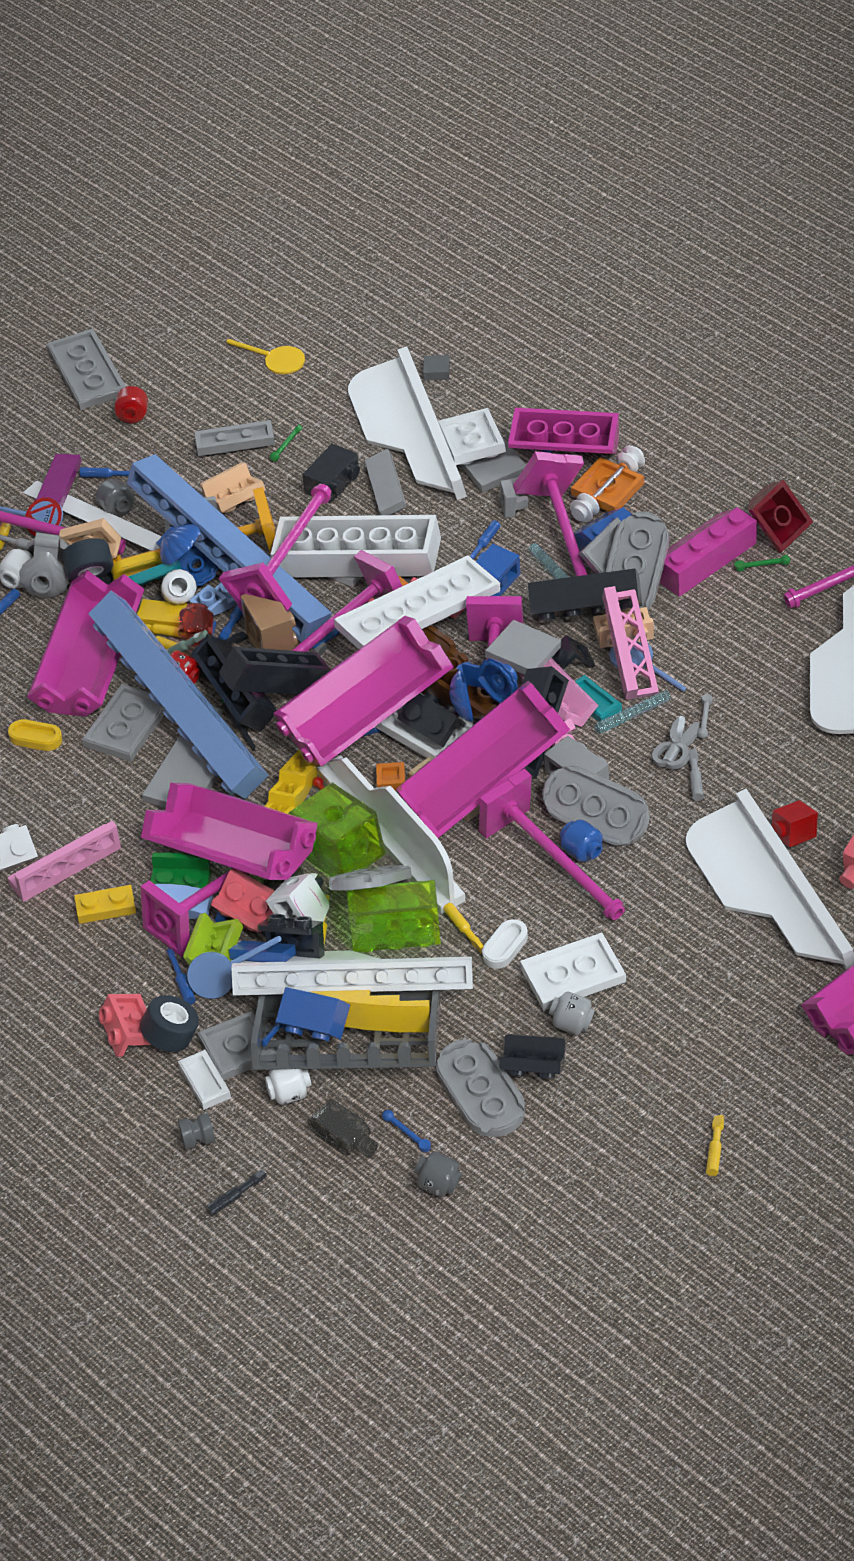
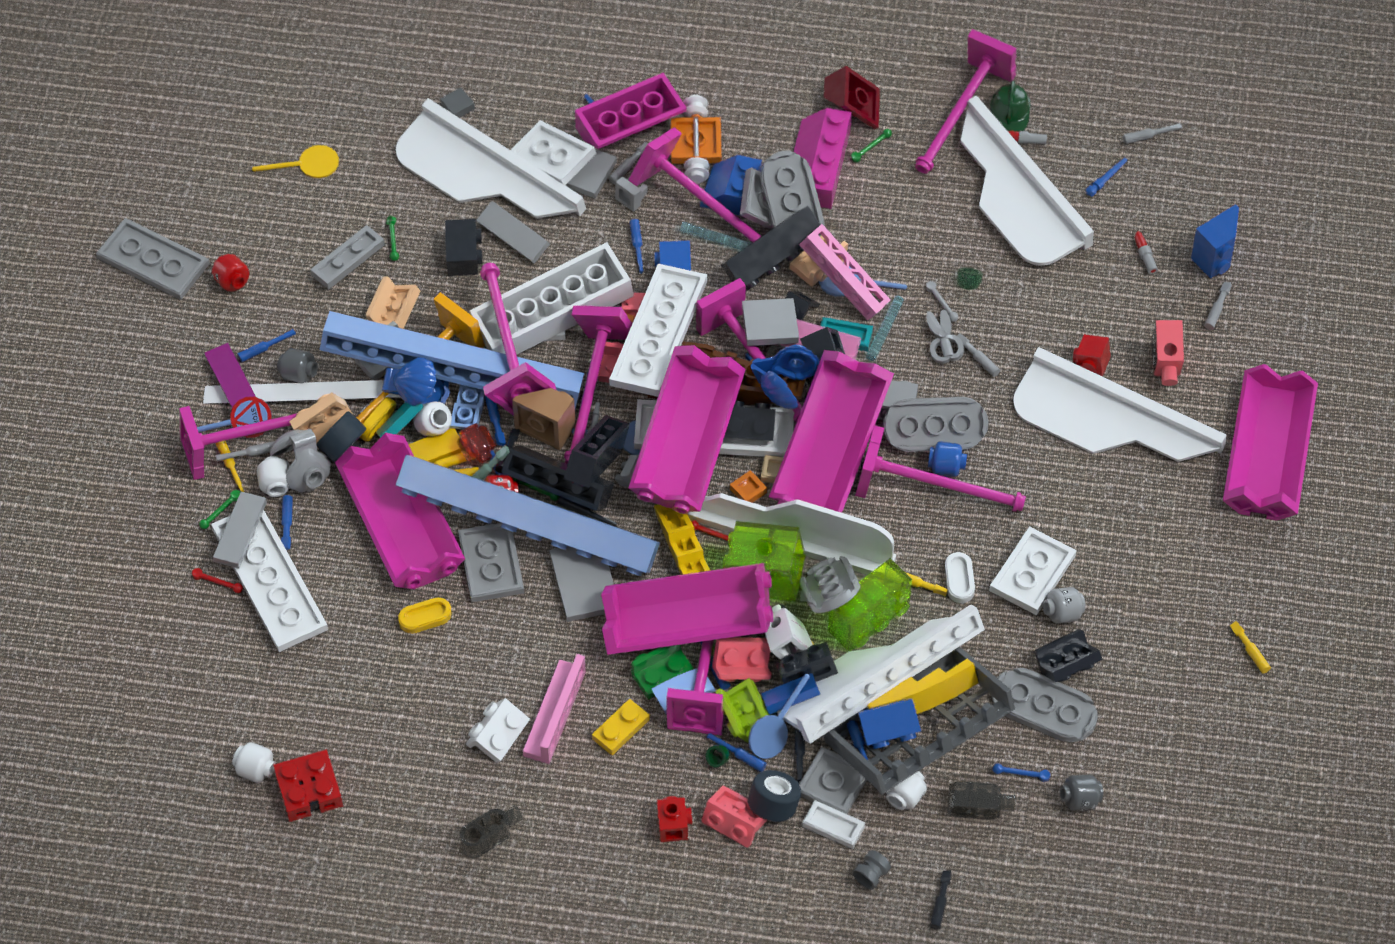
camera: 40 degrees left, 10 degrees up
none -> red brick [657,796,693,843]
none -> dark green hinge [706,744,730,768]
none -> black piece [794,727,805,783]
none -> clear green piece [957,267,983,290]

